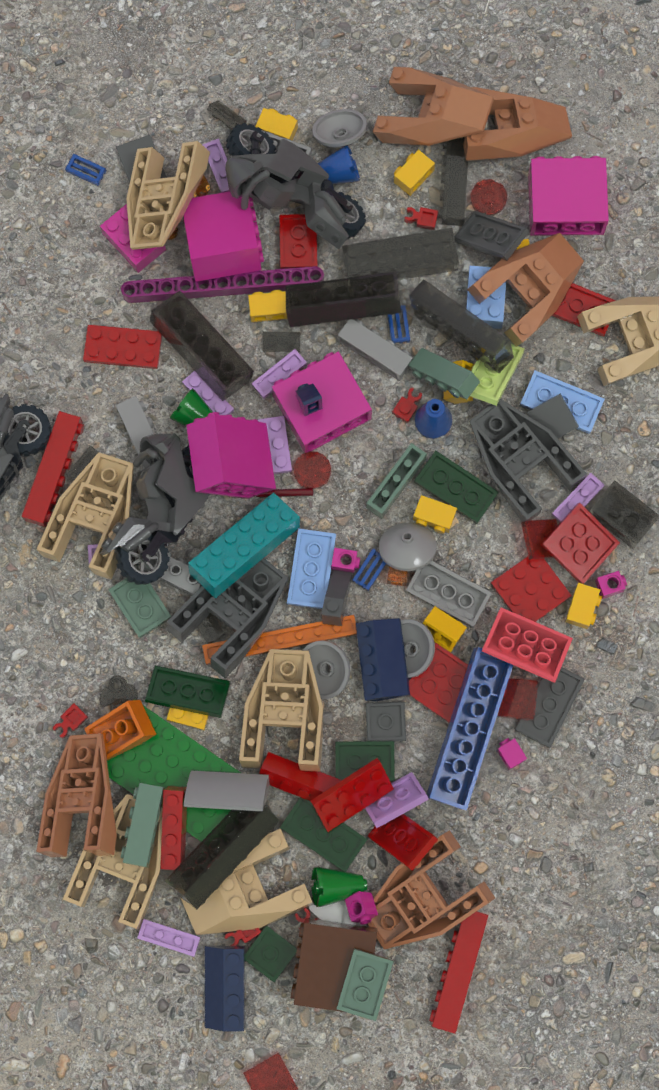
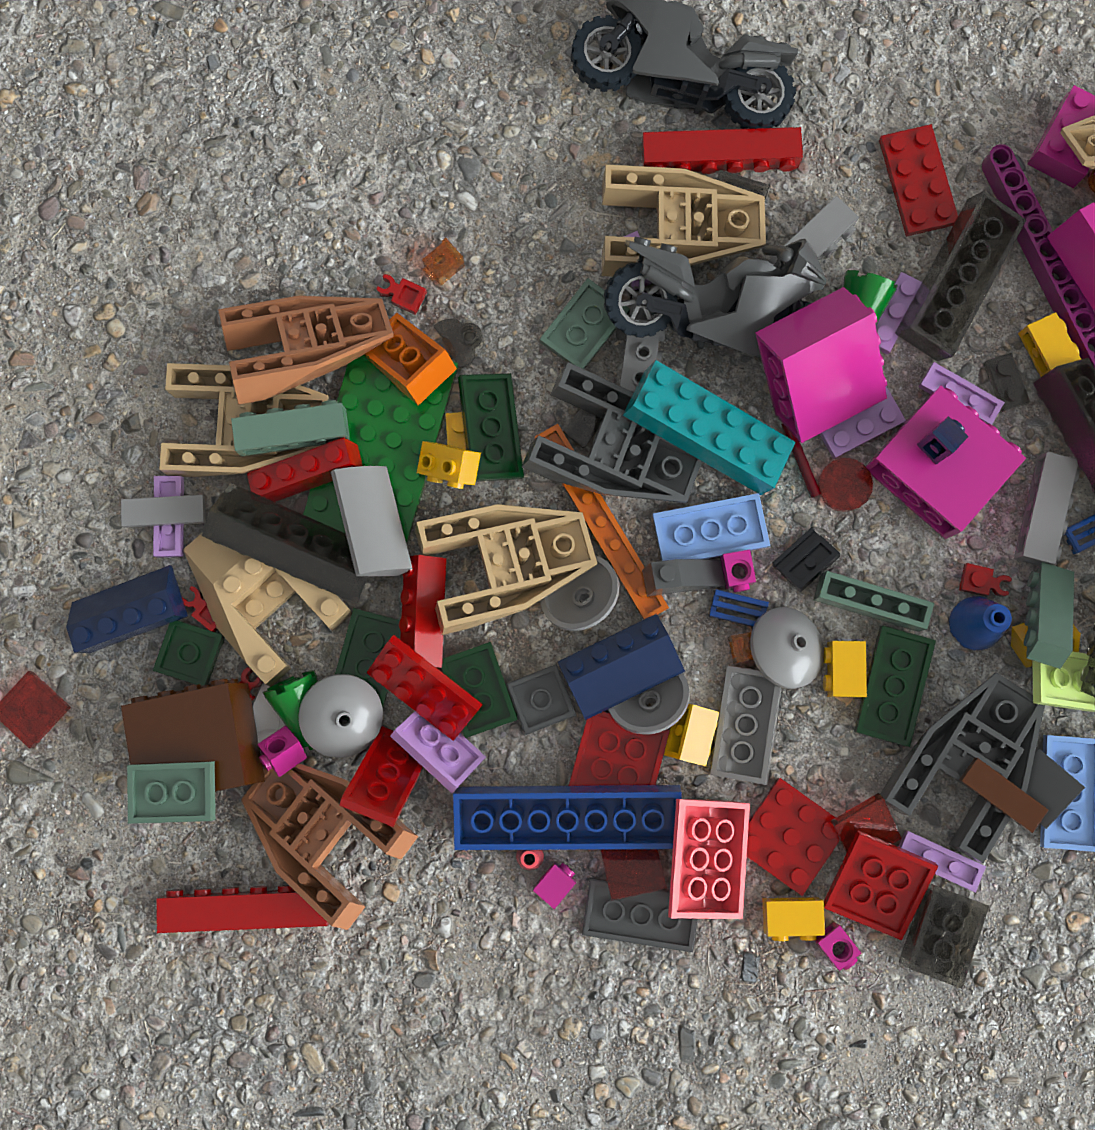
camera: 70 degrees right, 5 degrees up
none -> light grey tile [121,495,206,528]
none -> light grey dish [298,674,383,758]
none -> yellow brick [417,441,481,489]
none -> clear orange brick [422,238,465,285]
none -> coral cone [516,850,544,870]
none -> black plate [772,527,840,593]
none -> reddish brown tile [959,758,1049,833]

